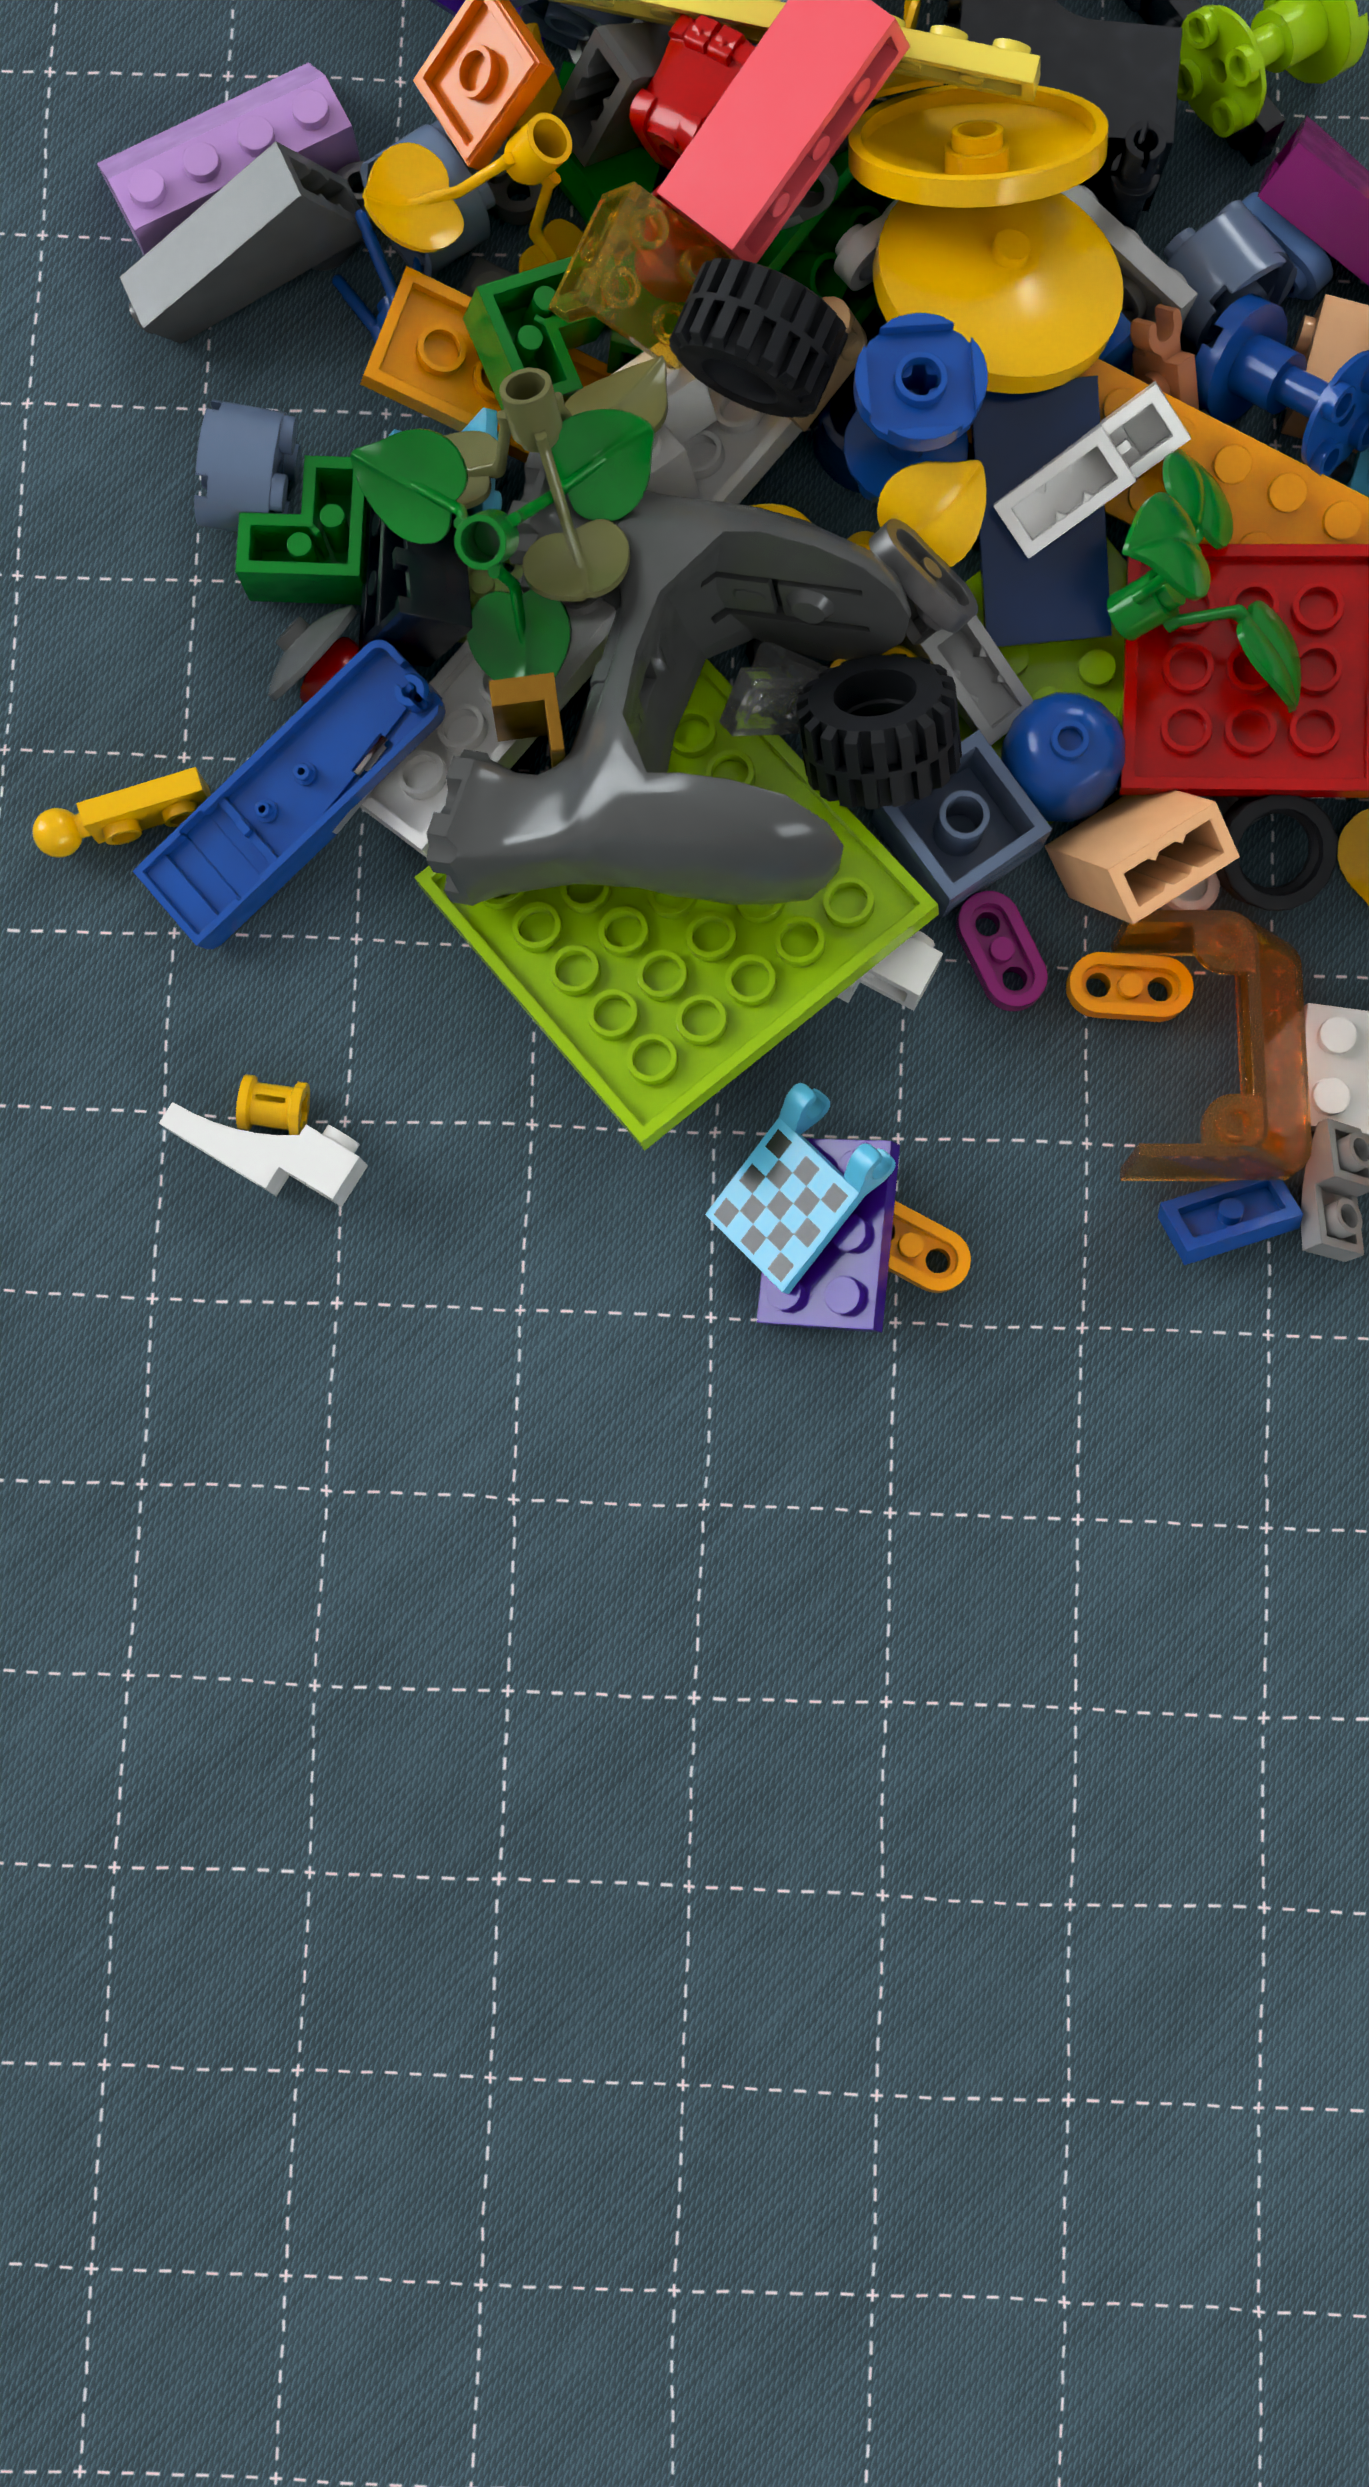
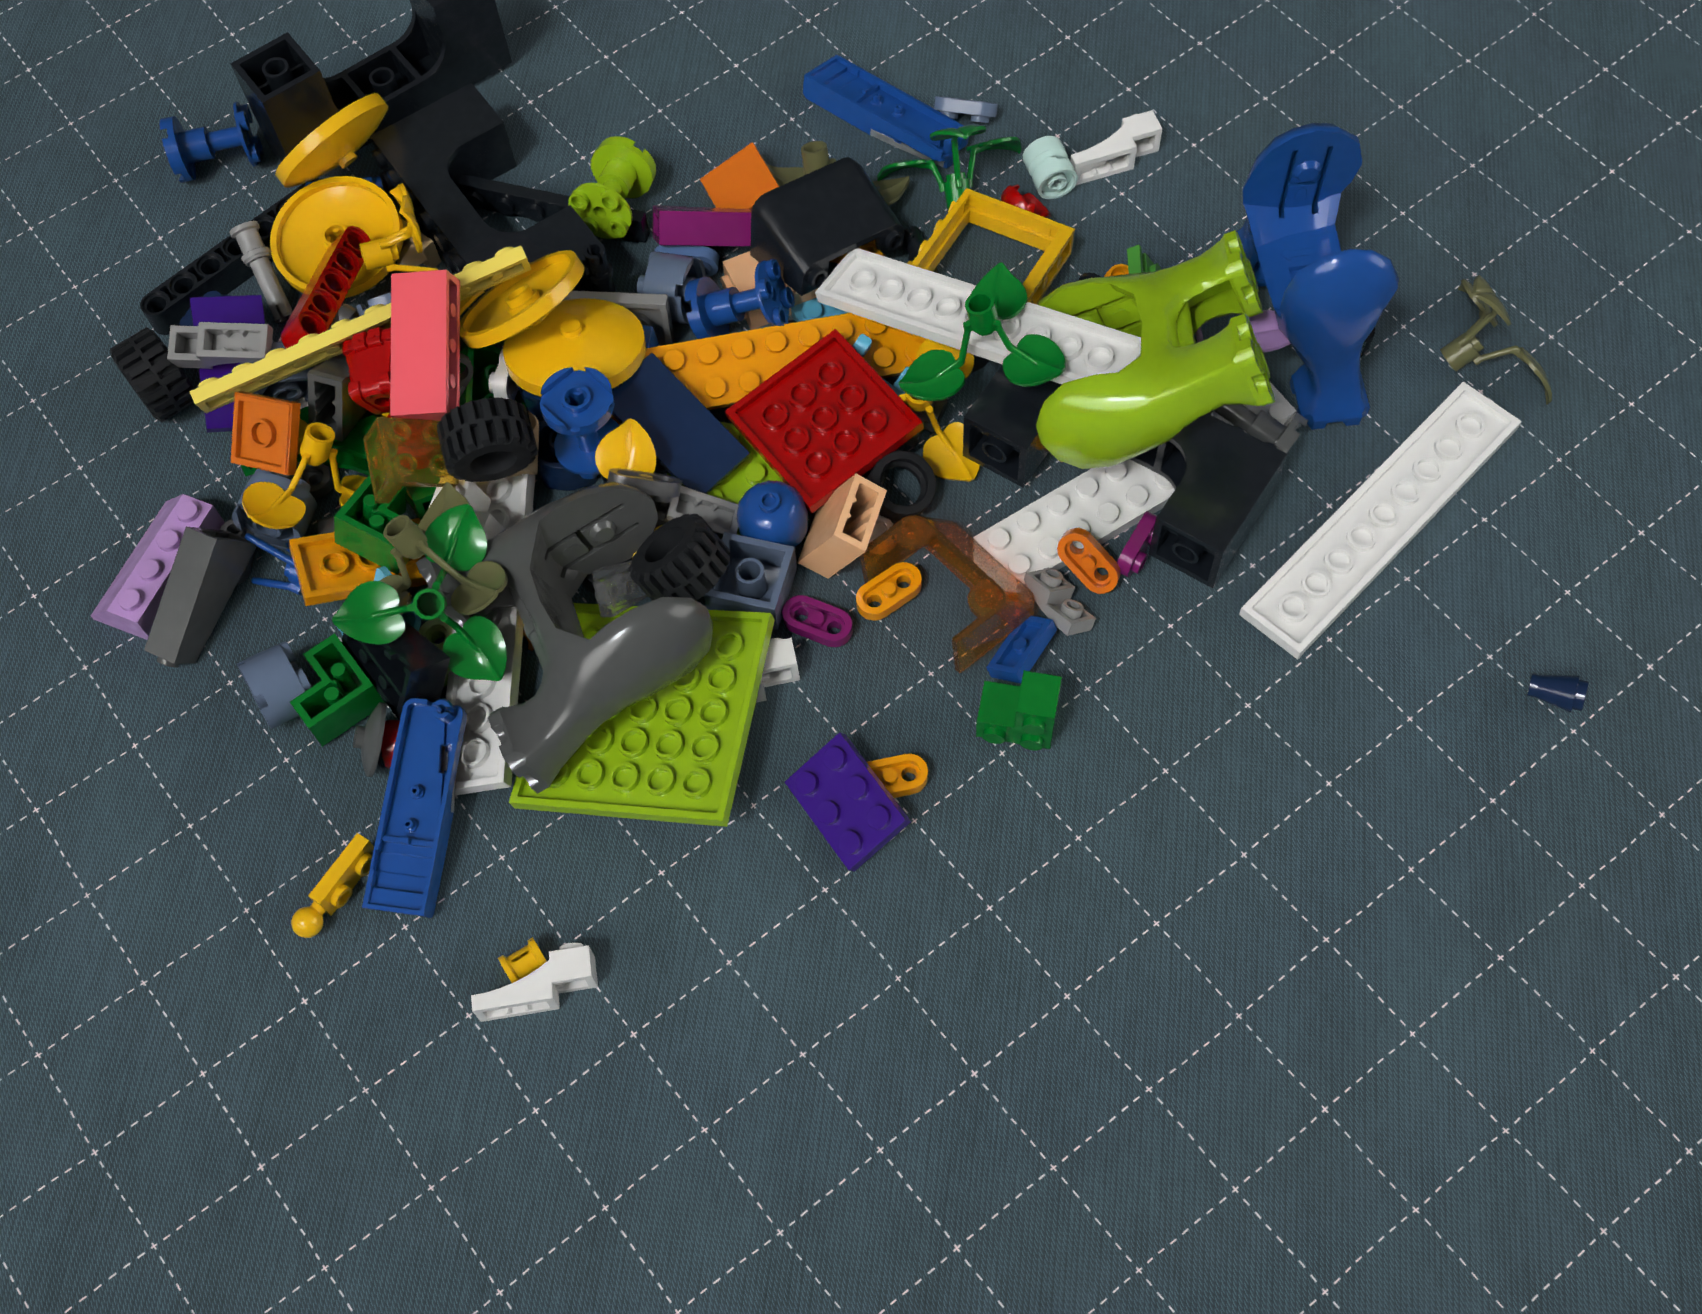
camera: 35 degrees left, 20 degrees down
pearl gold panel [489,672,565,768] -> none
medium azure flag [705,1083,896,1294] -> none
white slope [993,381,1191,559] -> none
green plant [1107,449,1301,713] -> none
nougat plate [1130,304,1199,410] -> none
none -> green brick [976,670,1062,750]

